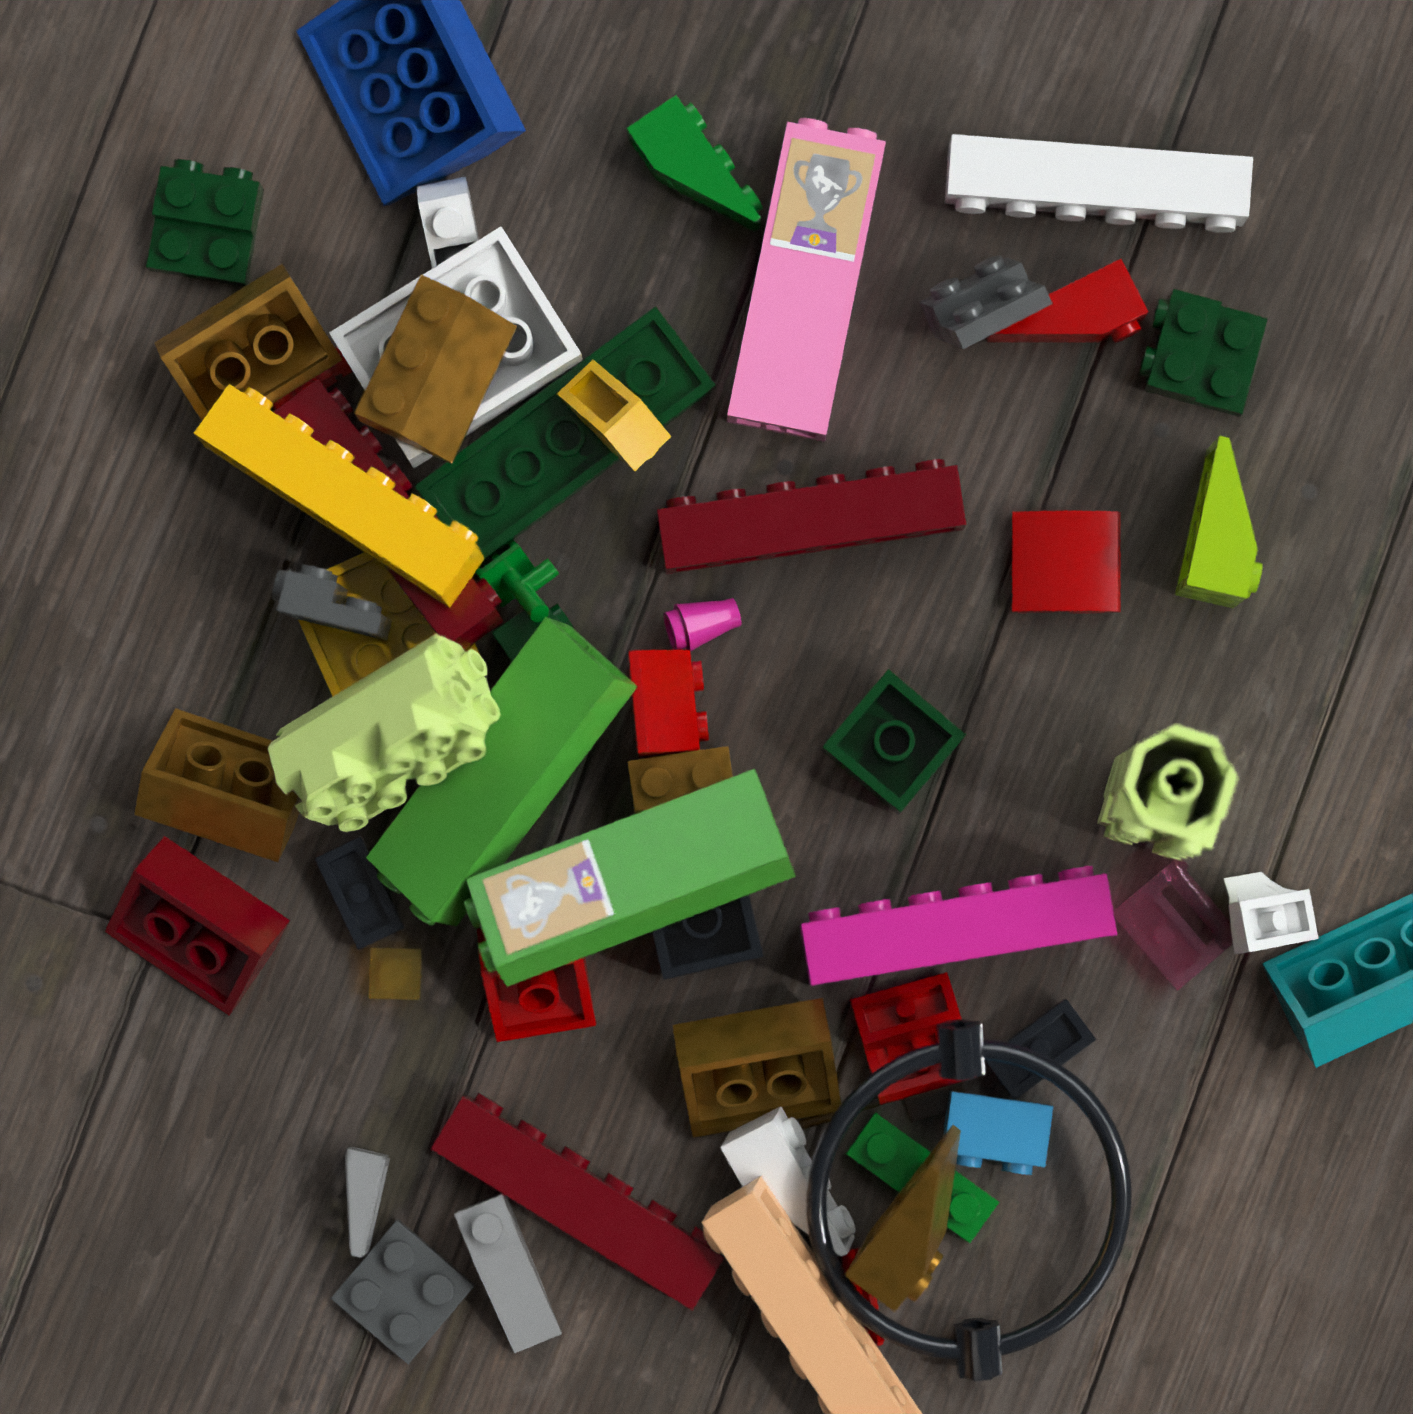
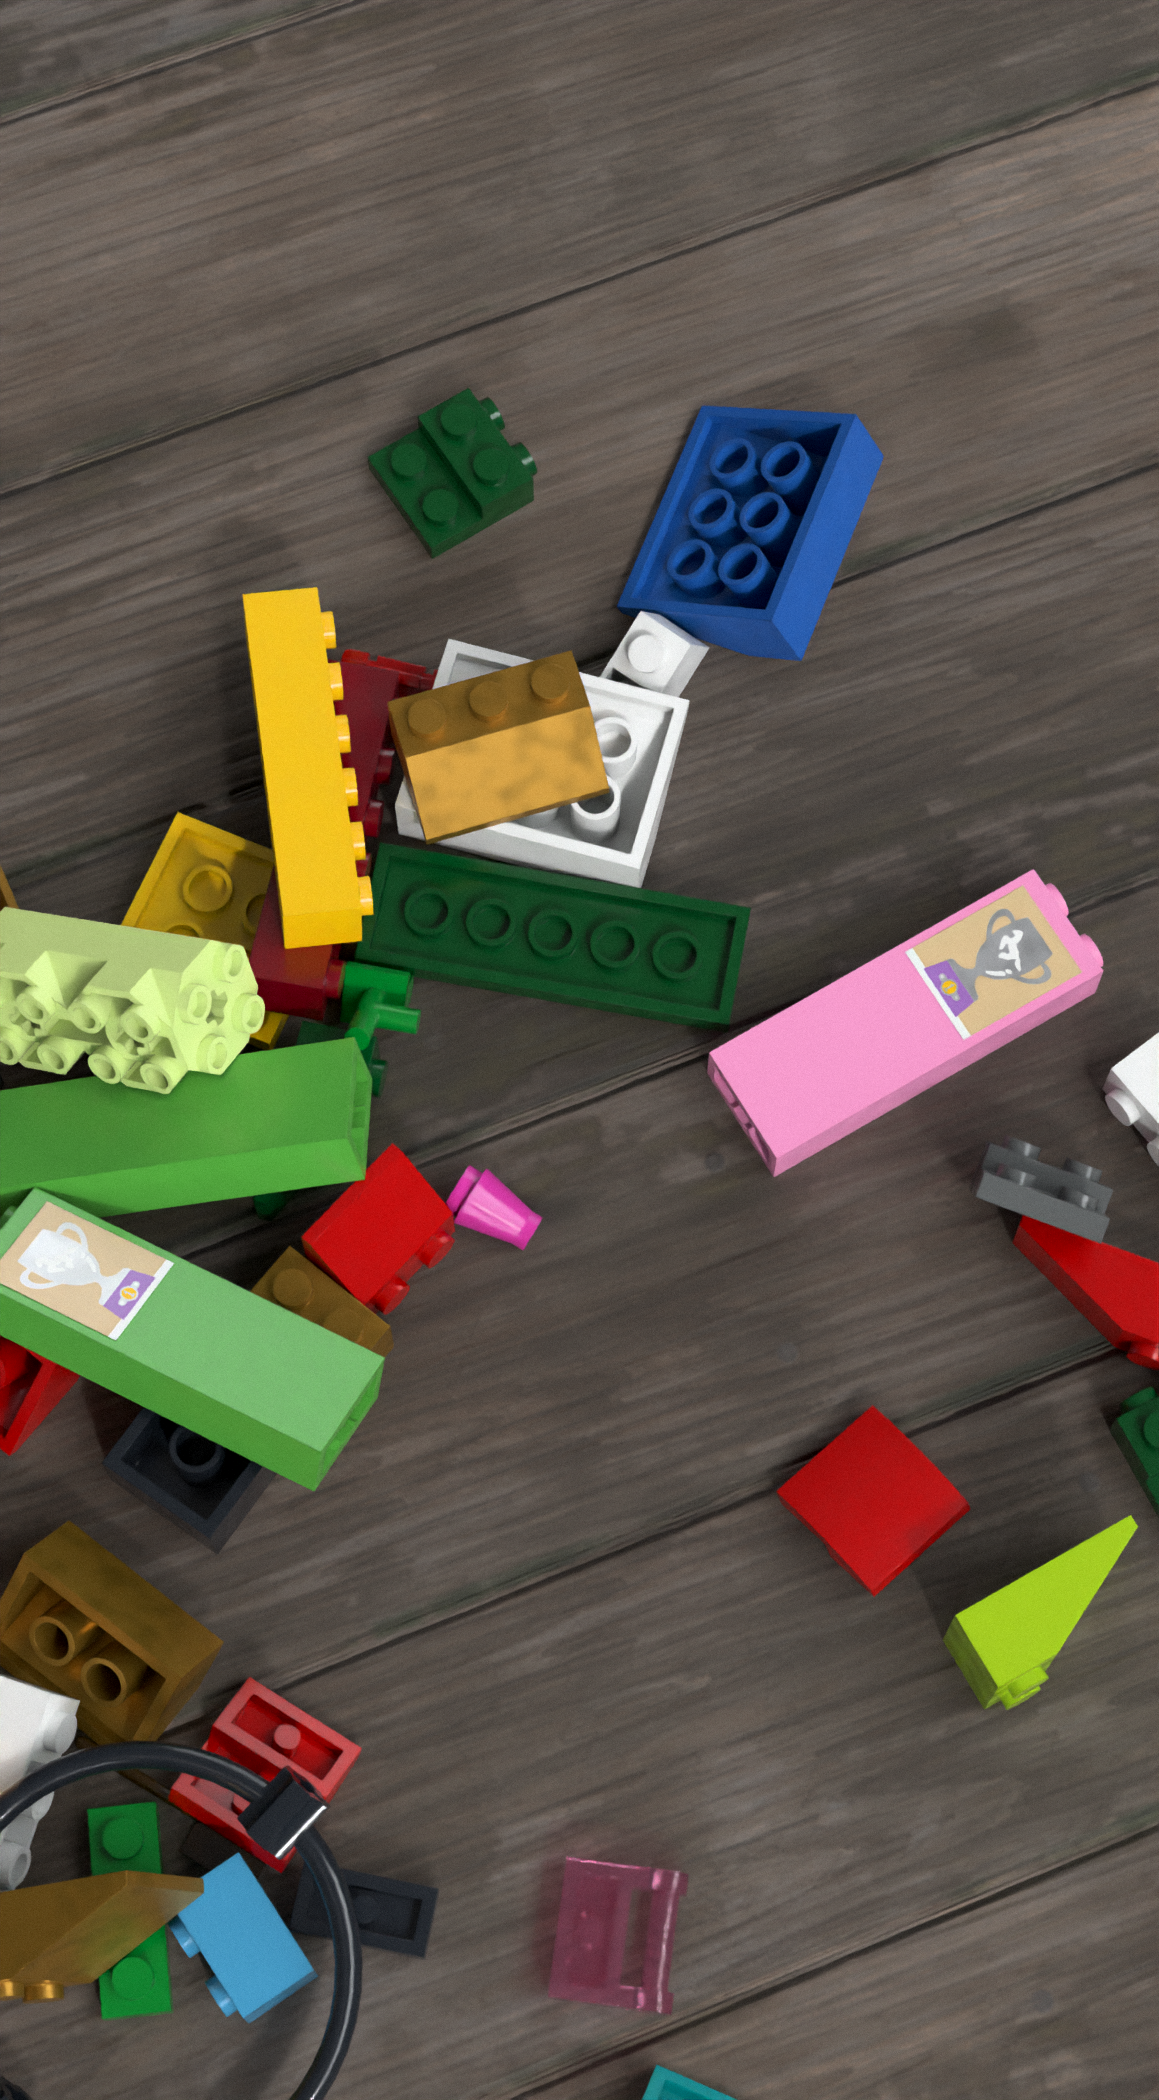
camera: 45 degrees right, 15 degrees down
pearl gold slope [155,264,342,421] -> none
dark grey plate [272,564,392,641] -> none
yellow slope [557,360,671,471] -> none
green slope [626,95,763,232] -> none
dark red brick [657,459,967,574] -> none
dark pink brick [799,866,1117,985] -> none
dark green brick [821,669,966,815] -> none
yellowish green brick [1097,725,1238,861] -> none
white slope [1223,872,1319,954] -> none

